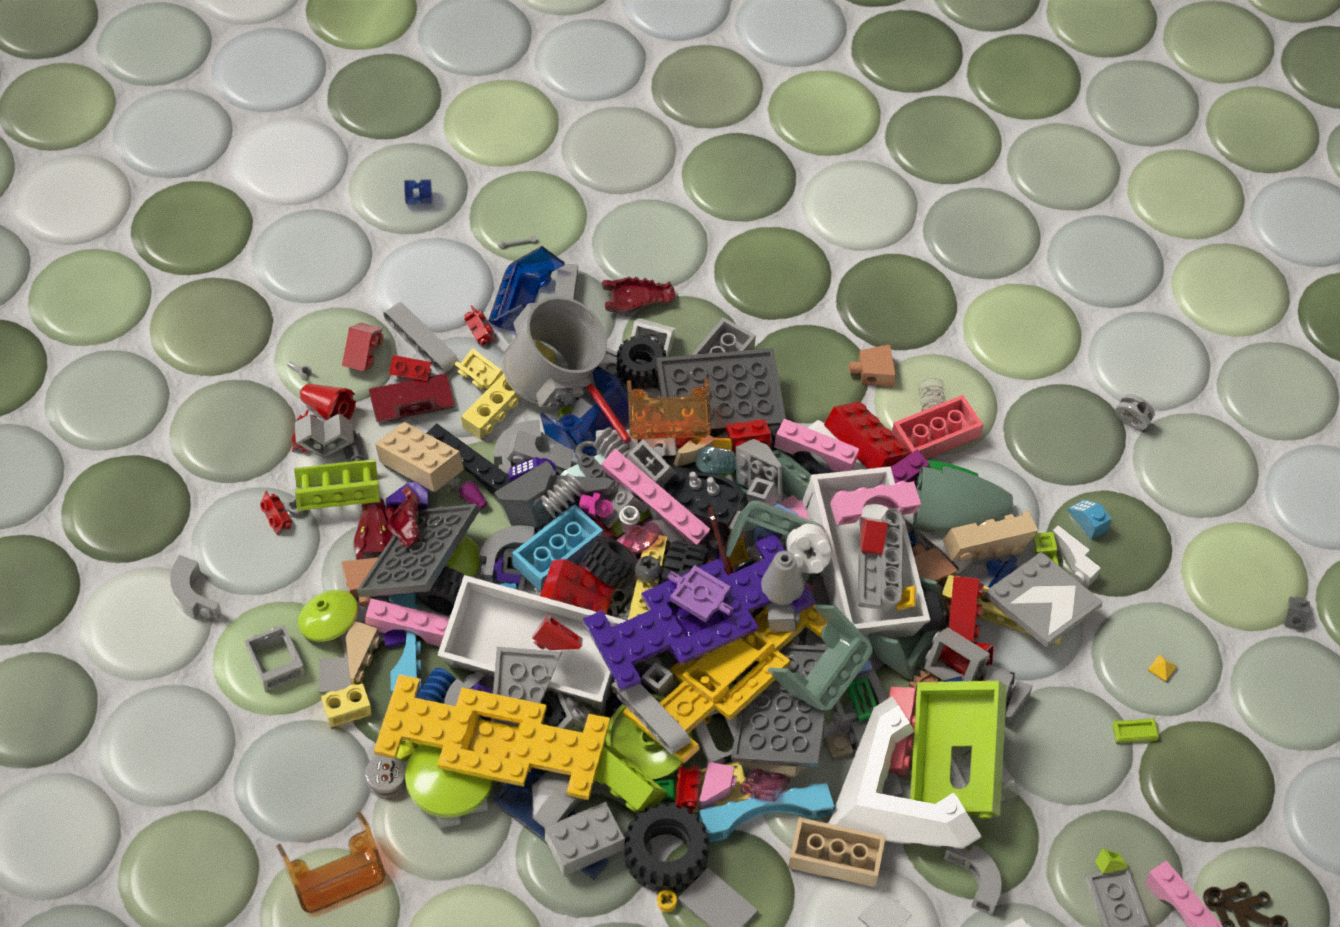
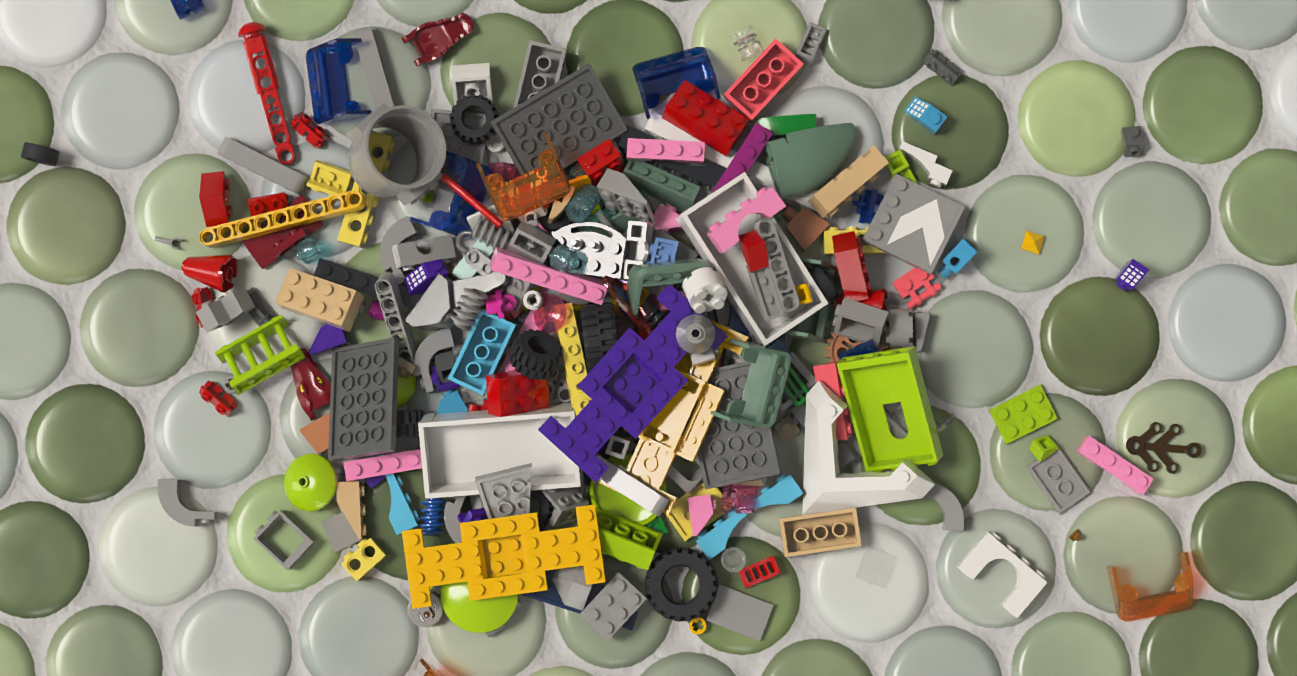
camera: 15 degrees left, 30 degrees up
dark red animal [385,485,420,548] -> none
light grey hinge [498,235,537,248] -> none
red slope [532,614,583,651] -> none
dark grey piece [635,556,662,583] -> none
medium lavender plate [667,565,734,622] -> none
red hinge [676,766,701,814] -> none
nougat torso [848,345,895,386] -> none
lime tile [1112,718,1159,744] -> none
none -> black tyre [21,142,60,166]
none -> yellow beam [199,190,367,248]
none -> red piece [238,22,296,165]
none -> clear light blue head [295,236,325,264]
none -> light grey beam [375,272,417,363]
none -> dark tan plate [398,356,416,379]
none -> clear light blue head [548,244,579,273]
none -> clear blue windscreen [632,47,721,119]
none -> clear wheel [721,547,746,572]
none -> red slope [738,555,781,588]
none -> light grey slope [795,22,827,66]
none -> coral plate [892,267,942,309]
none -> dark grey hinge [922,49,962,86]
none -> dark azure torso [937,238,977,279]
none -> lime plate [988,384,1058,444]
none -> dark purple slope [1113,259,1149,292]

